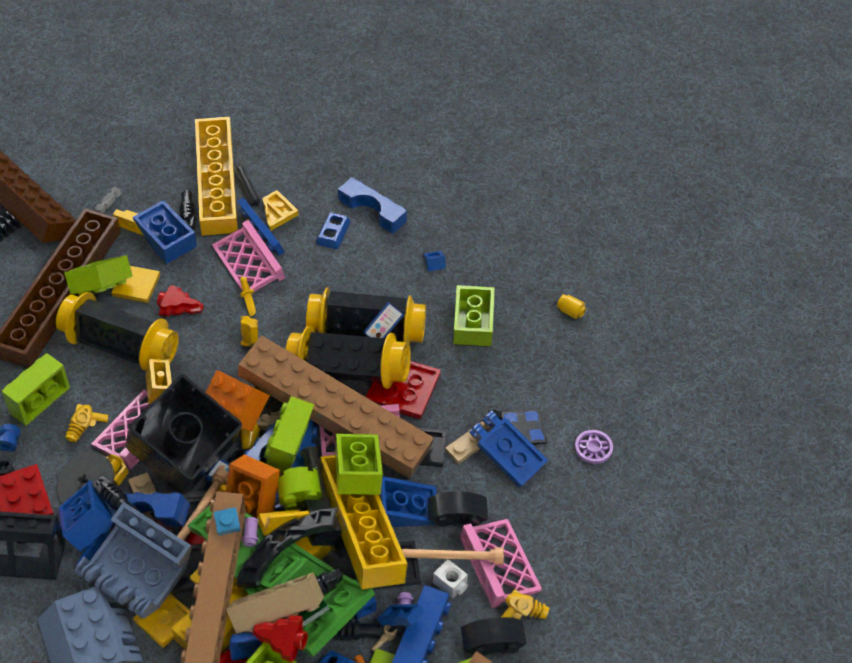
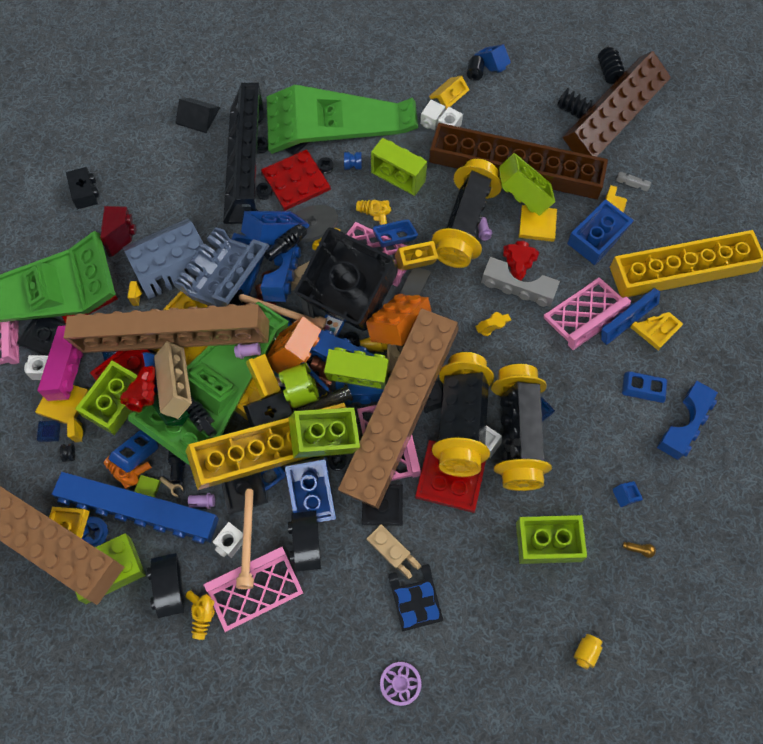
camera: 85 degrees right, 15 degrees up
black hinge [179,190,196,230] -> none
dark azure plate [214,507,241,536] -> none
black axle [234,166,261,206] -> none
black tile [236,508,339,588] -> none
yellow piece [240,277,256,317] -> none
slope [363,302,404,338] -> none
blue plate [377,604,424,626] -> none
blue tile [469,411,548,487] -> none
none -> blue piece [373,219,418,248]
none -> light grey arch [481,257,560,307]
none -> pearl gold piece [623,542,656,558]

